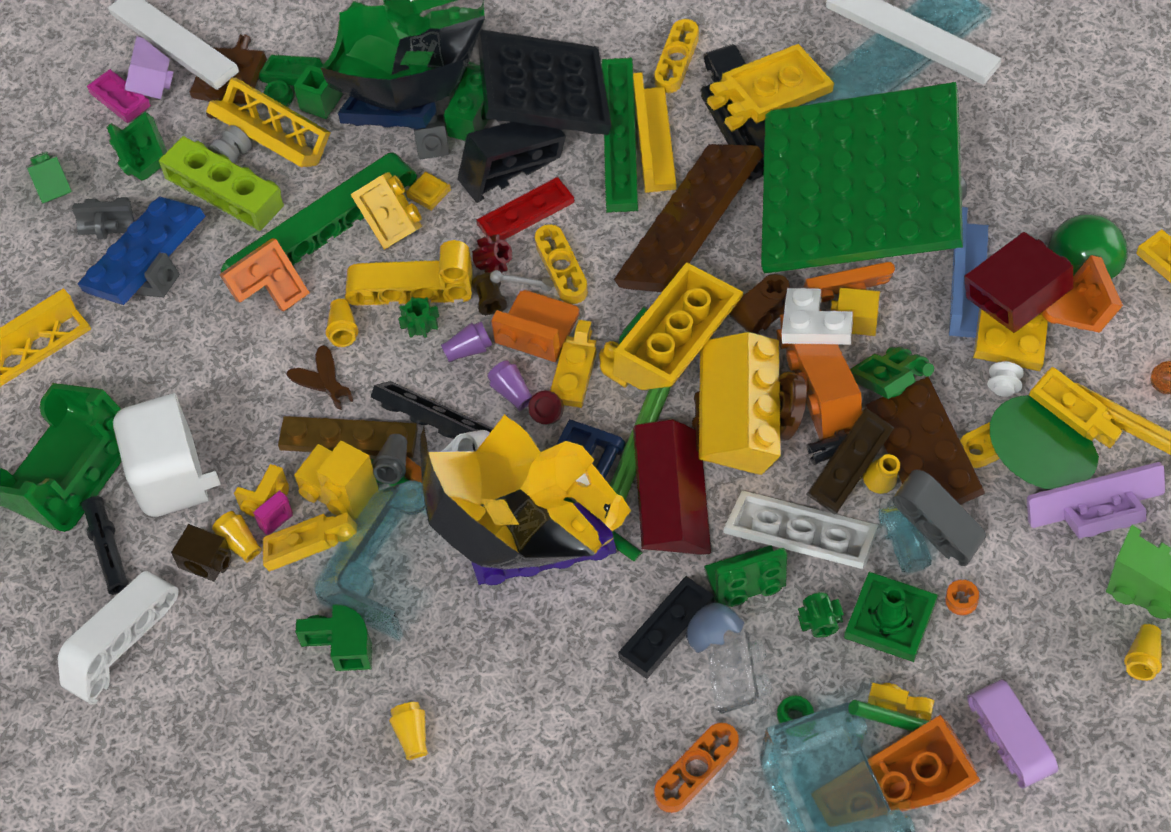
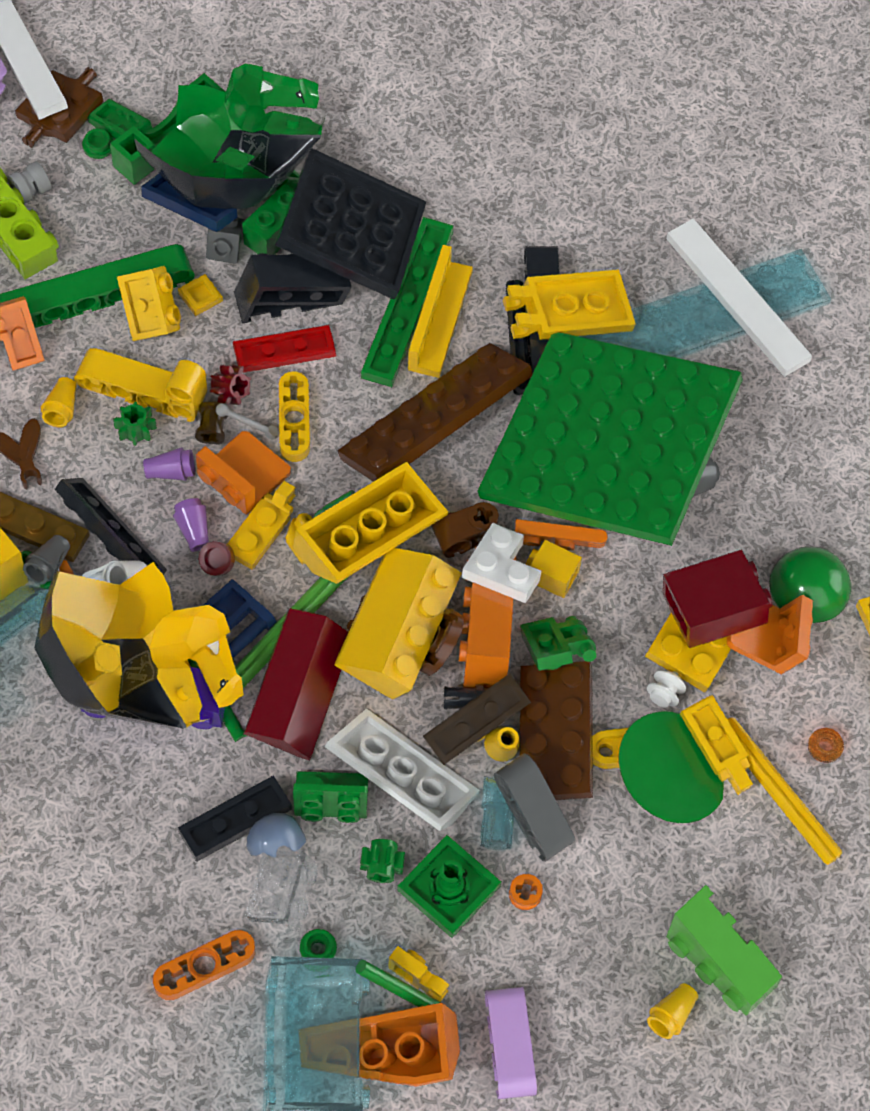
camera: 10 degrees right, 5 degrees up
yellow fence [206,78,331,167] -> none
yellow beam [654,19,699,93] -> none
medium blue fence [949,207,988,338] -> none
lavender bracket [1027,462,1165,539] -> none

